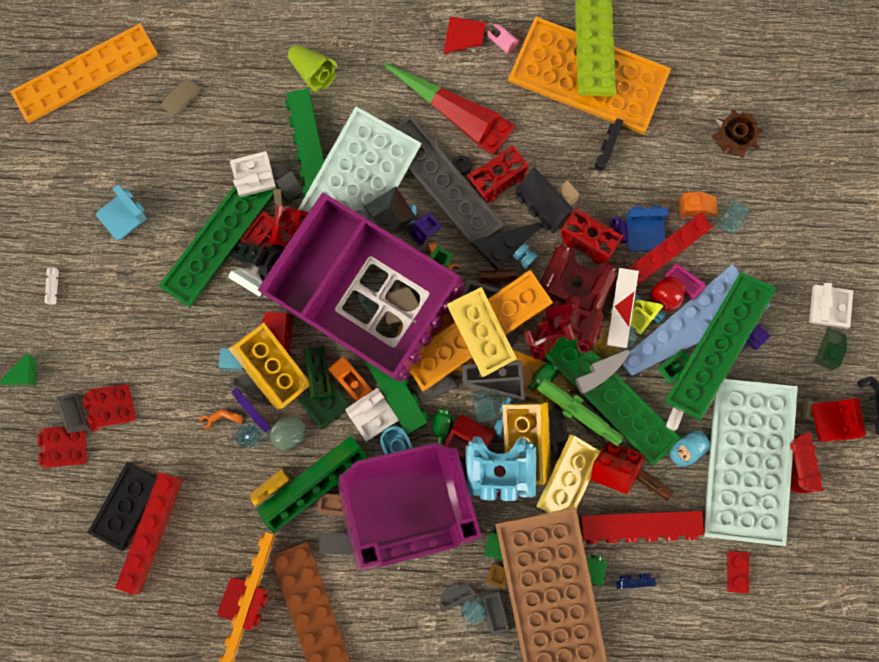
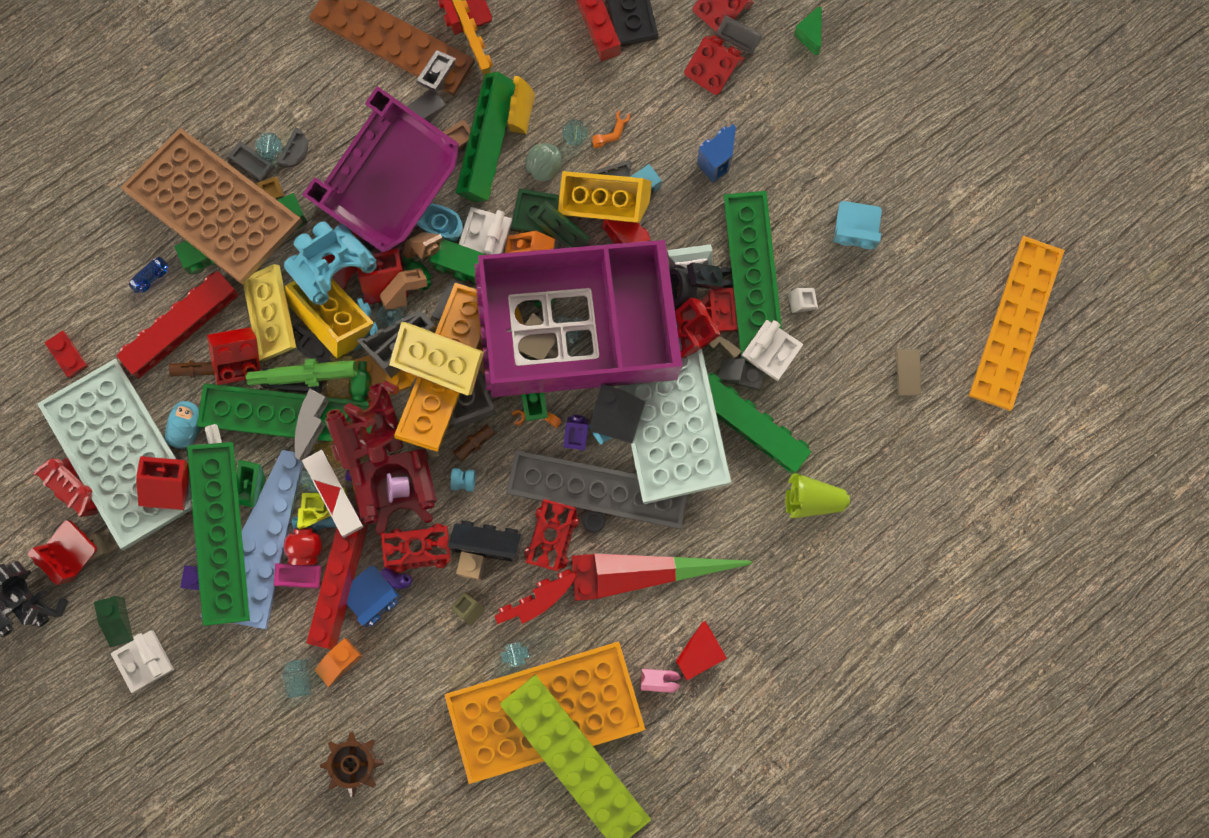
camera: 140 degrees right, 0 degrees up
white axle [44,268,59,305] -> none
dark purple tile [231,387,271,432] -> none
black wing [471,222,542,270] -> none
black plate [595,118,624,171] -> none
none -> red slope [136,456,190,511]
none -> medium nougat slope [380,268,427,309]
none -> lavender piece [386,473,409,503]
none -> medium nougat slope [403,232,442,259]
none -> slope [416,50,455,92]
none -> olive slope [450,592,485,626]
none -> red slope [494,569,578,624]
none -> clear light blue gear [500,642,529,668]
none -> blue slope [697,124,736,183]
none -> white slope [788,288,818,313]

